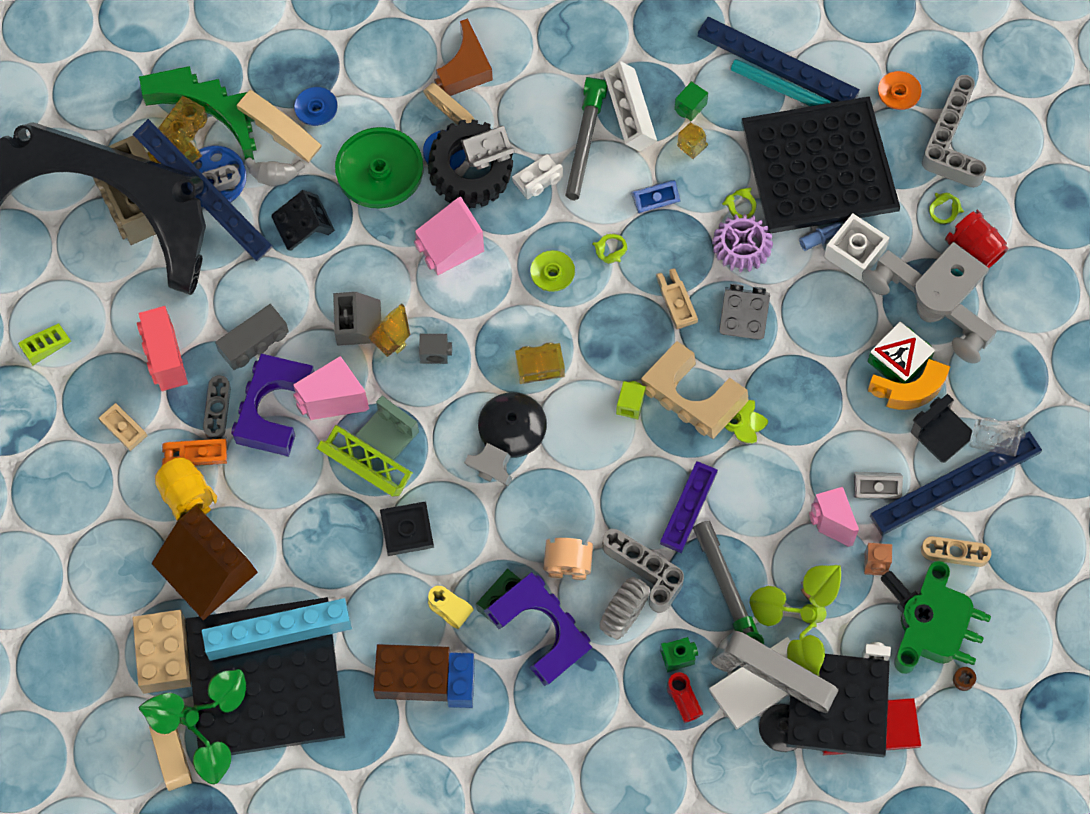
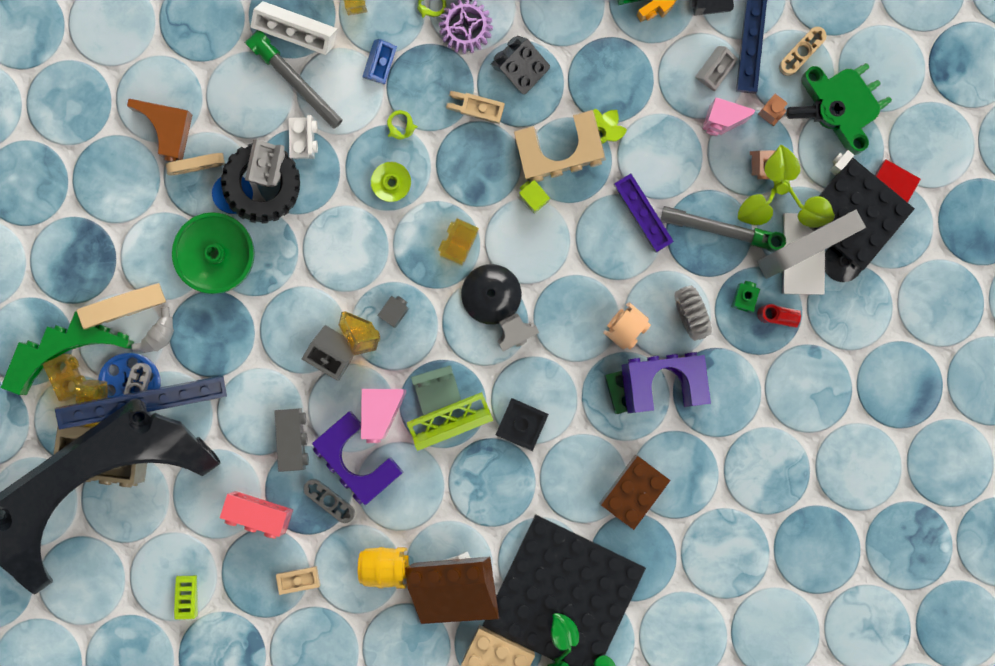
camera: 55 degrees left, 20 degrees up
orange plate [162,439,227,466] -> none
medium azure brick [202,598,352,661] -> none
black bracket [271,190,335,251] -> none
blue dish [294,87,338,126] -> none
bright pink slope [414,197,484,275] -> none
light yellow piece [428,586,474,629] -> none
blue brick [447,653,475,708] -> none
light grey beam [602,529,684,613] -> none
reddish brown bush [953,667,977,691] -> none

